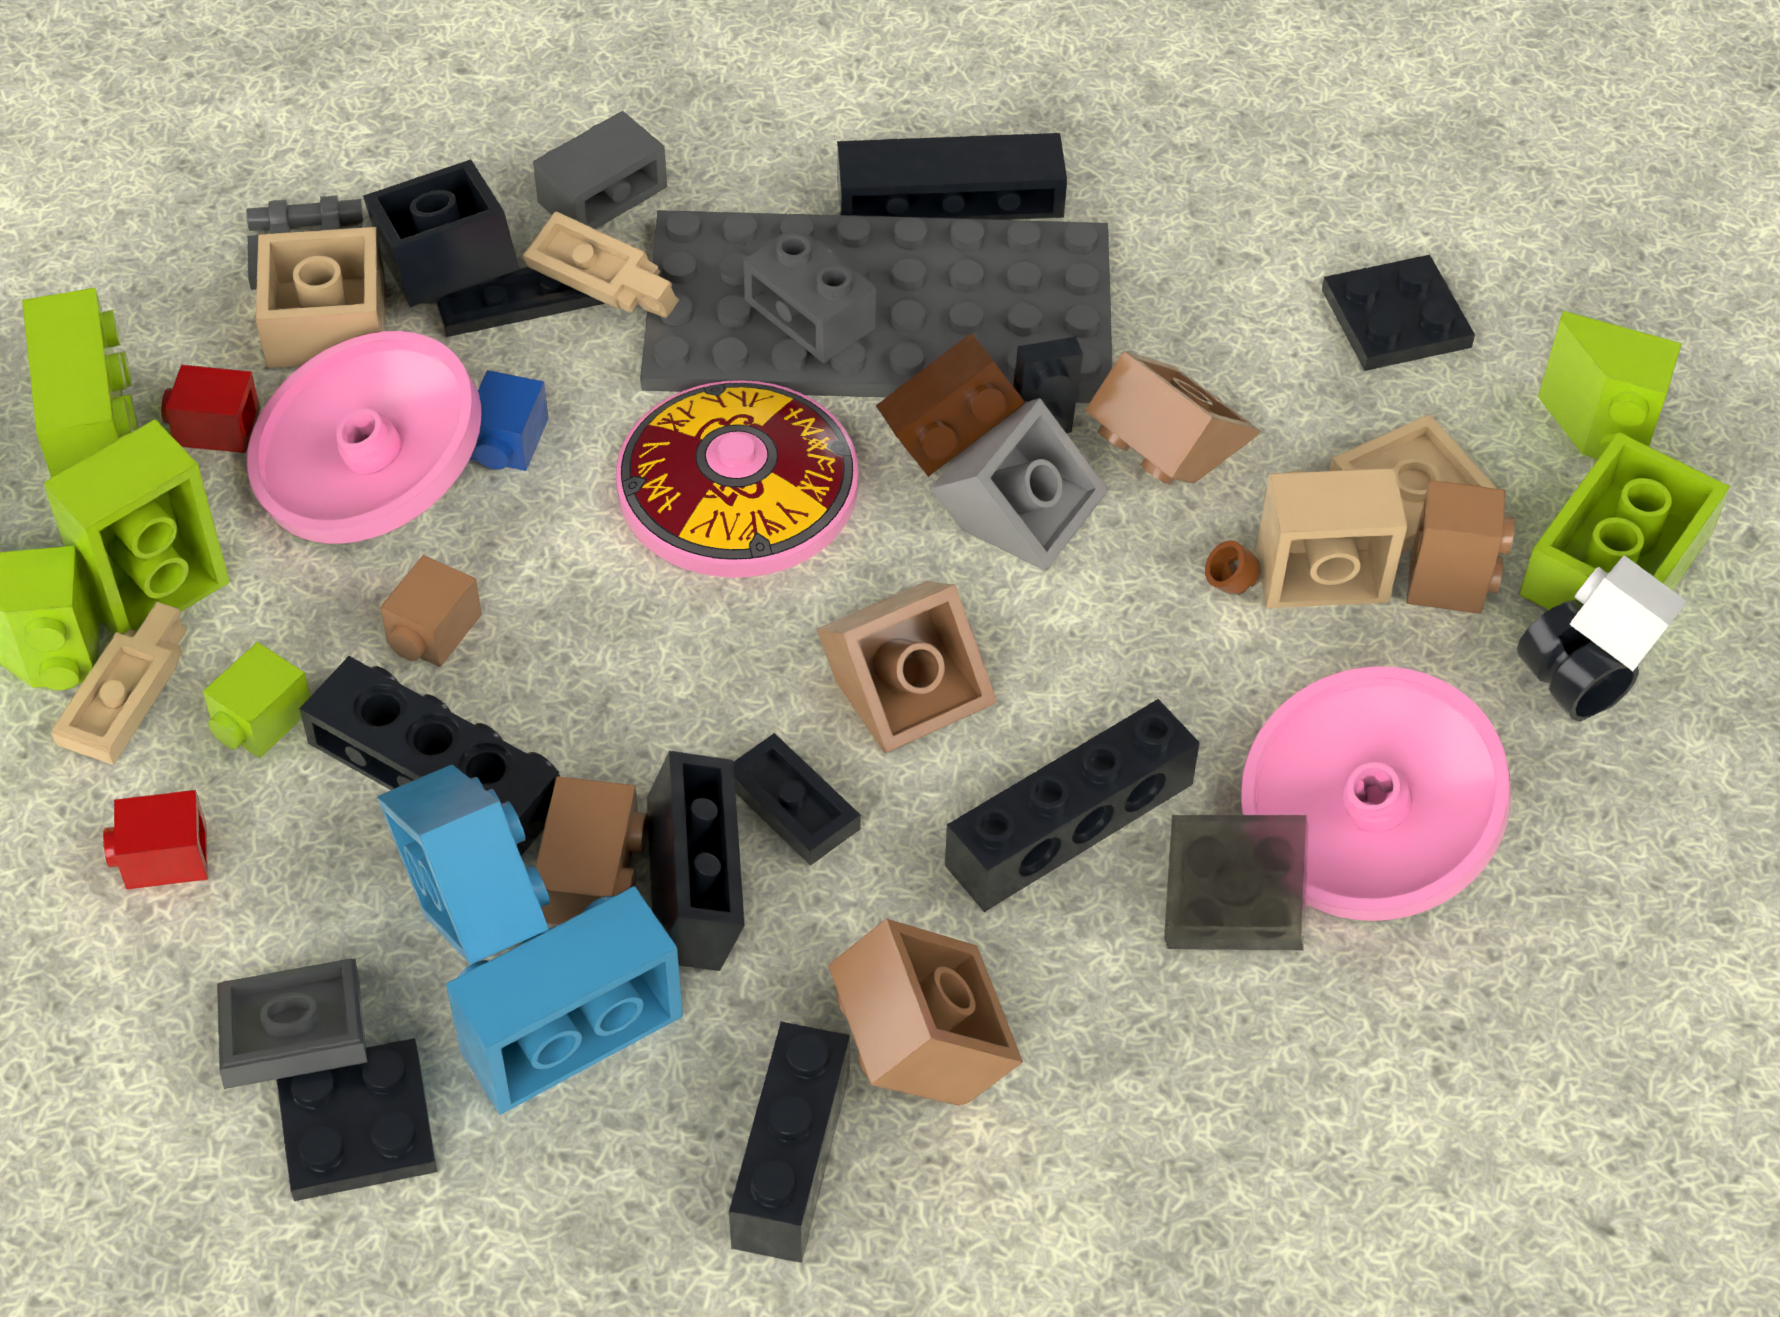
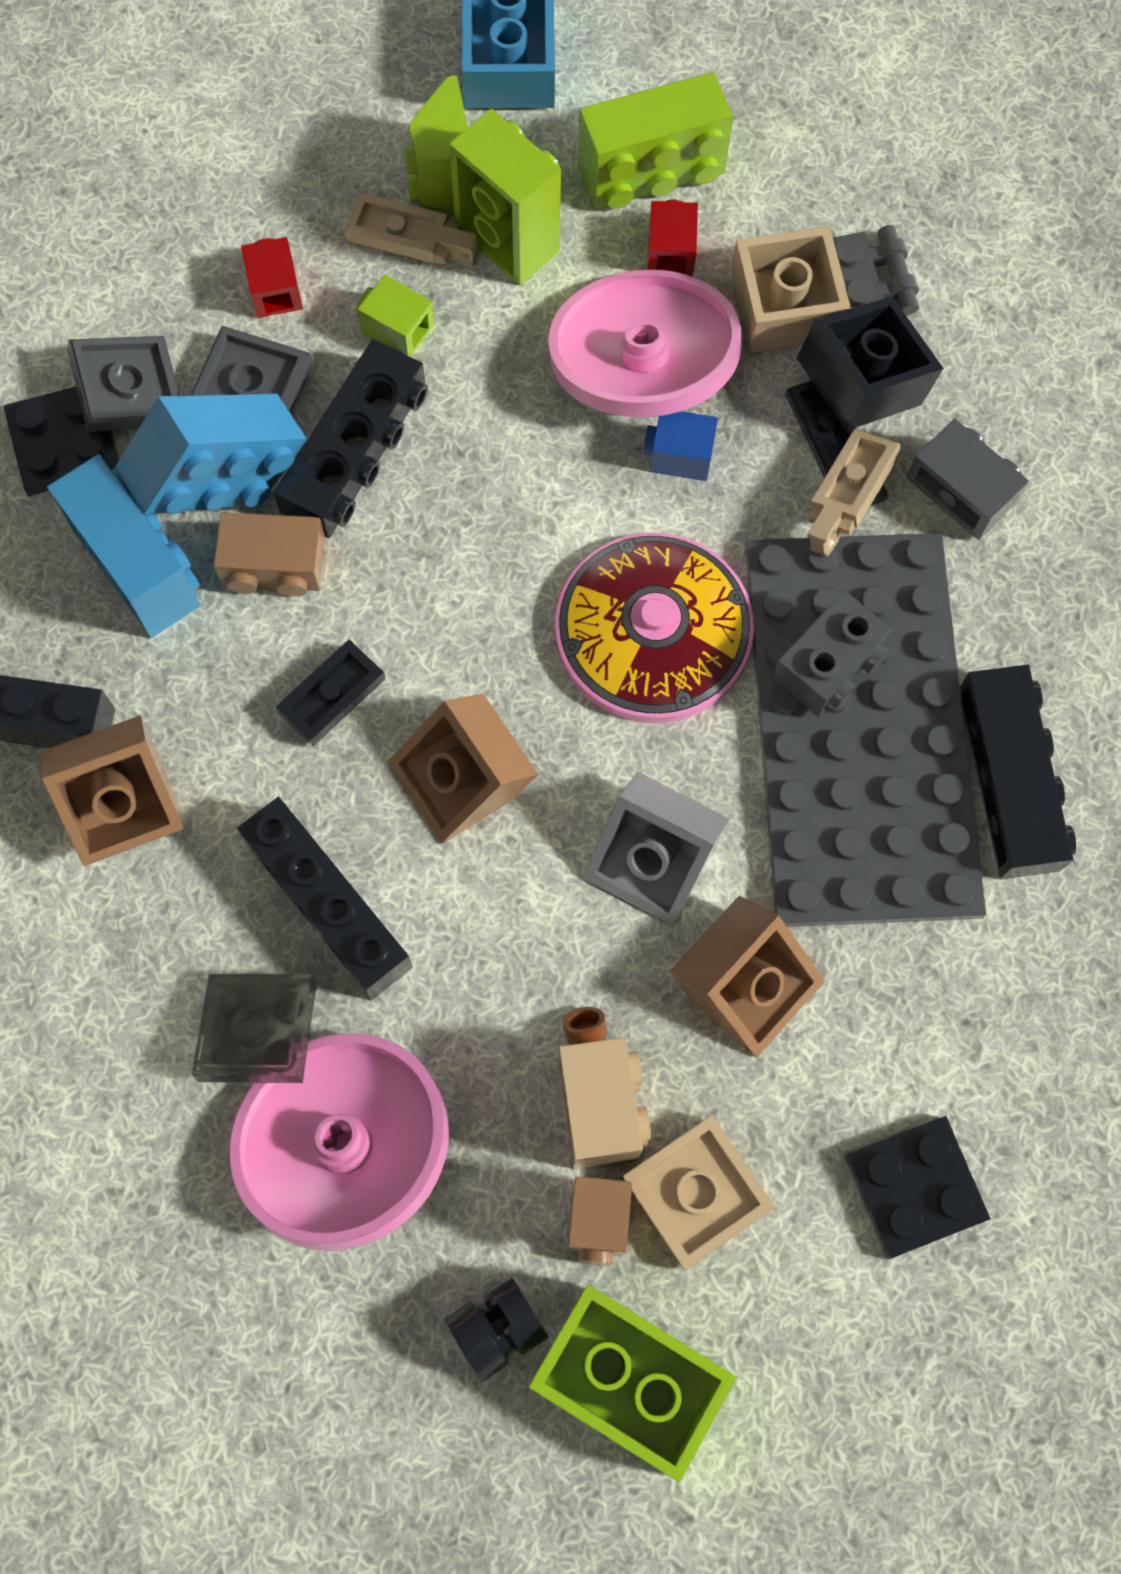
camera: 85 degrees right, 20 degrees up
medium nougat brick [380,555,482,667] -> none
black brick [647,750,745,971] -> none
reddish brown brick [876,332,1025,477] -> none
black plate [1013,336,1083,434] -> none
lime slope [1538,310,1682,459] -> none
white brick [1570,555,1688,671] -> none
none -> dark grey plate [190,325,313,414]

